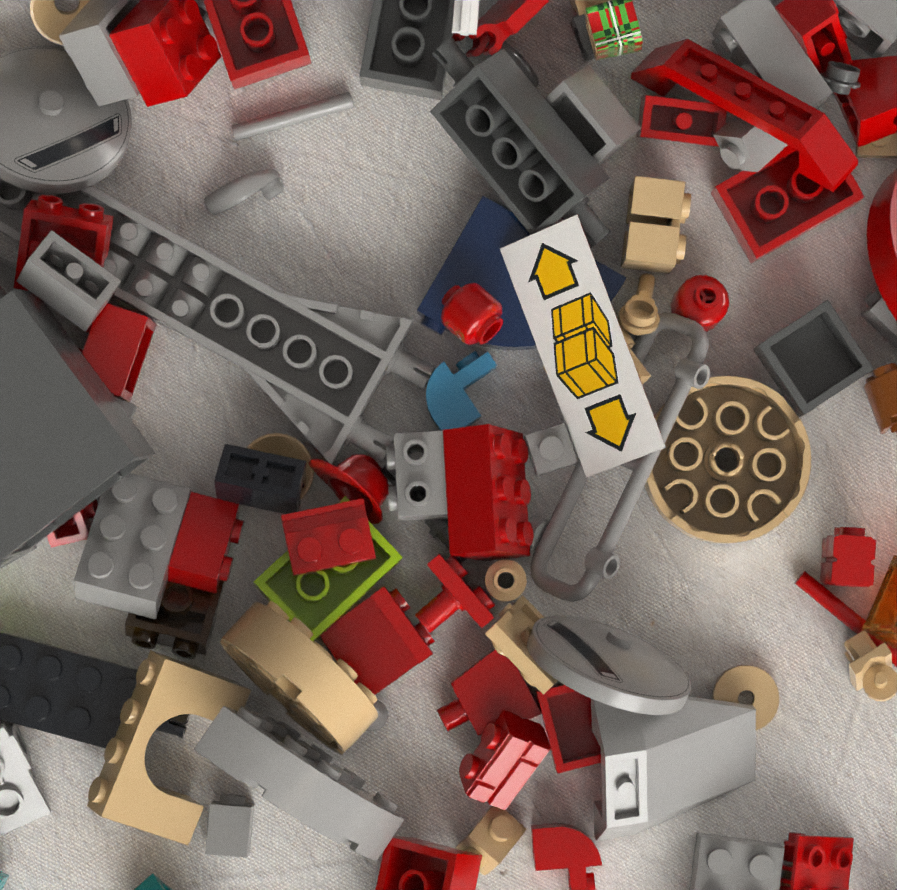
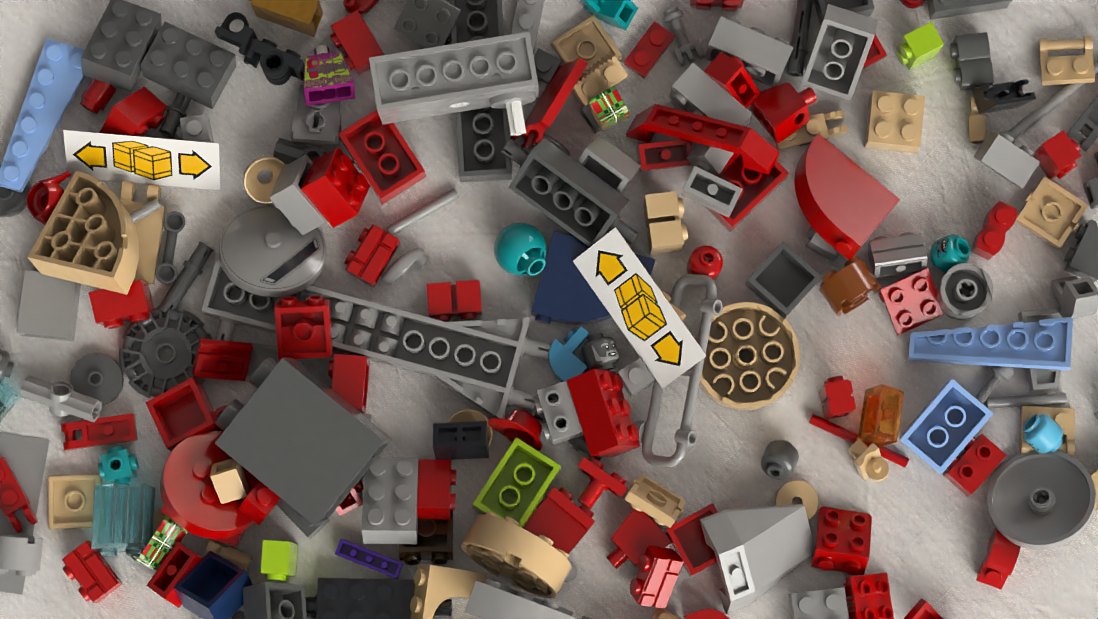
camera: 15 degrees left, 5 degrees down
light grey brick [16,230,121,332] -> none
red plate [281,498,376,576] -> none
red head [441,283,503,345] -> none
tan brick [484,559,527,601] -> none
light grey dish [527,616,692,715] -> none
tan plate [618,273,660,335] -> none
dark grey plate [821,61,861,95] -> none
none -> dark purple piece [335,539,404,579]
none -> red brick [344,224,400,288]
none -> red piece [427,280,482,322]
none -> teal brick [494,223,547,276]
none -> dark grey head [582,333,620,371]
none -> light grey brick [681,166,743,218]
none -> dark grey head [761,440,799,479]
none -> red bracket [811,506,872,575]

